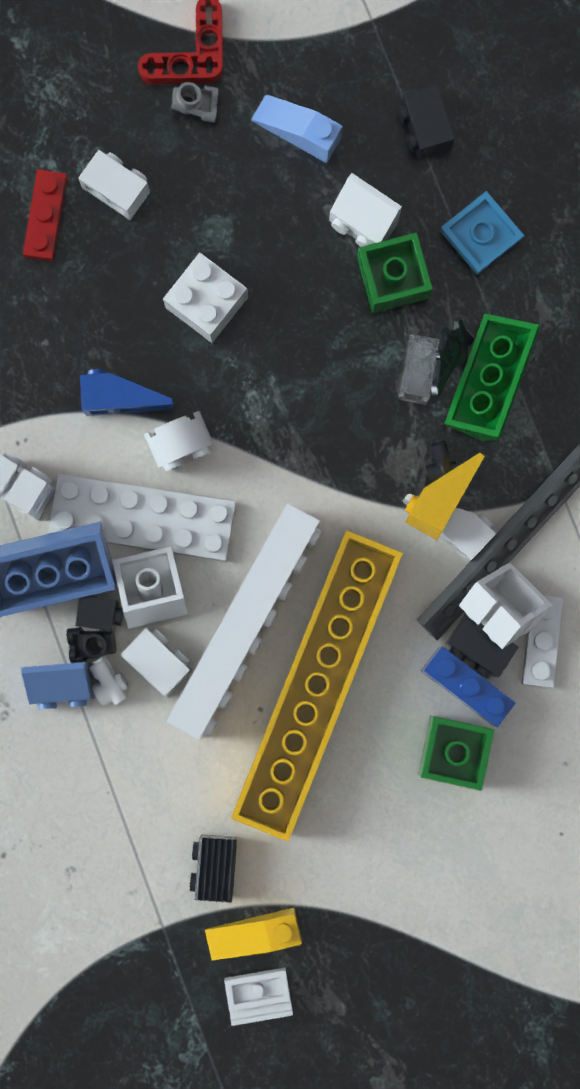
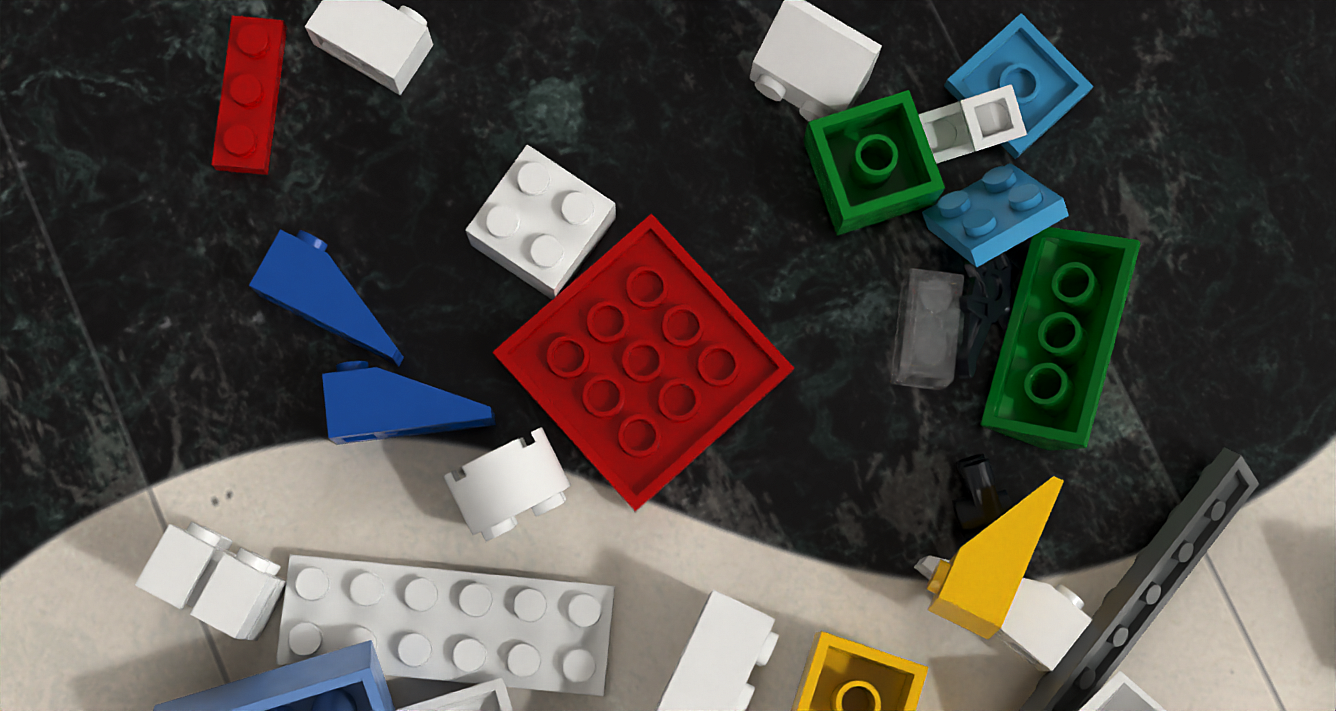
camera: 10 degrees left, 5 degrees down
none -> blue slope [249,229,404,367]
none -> red plate [492,213,794,513]
none -> white slope [919,84,1027,164]
none -> dark azure plate [922,163,1069,267]

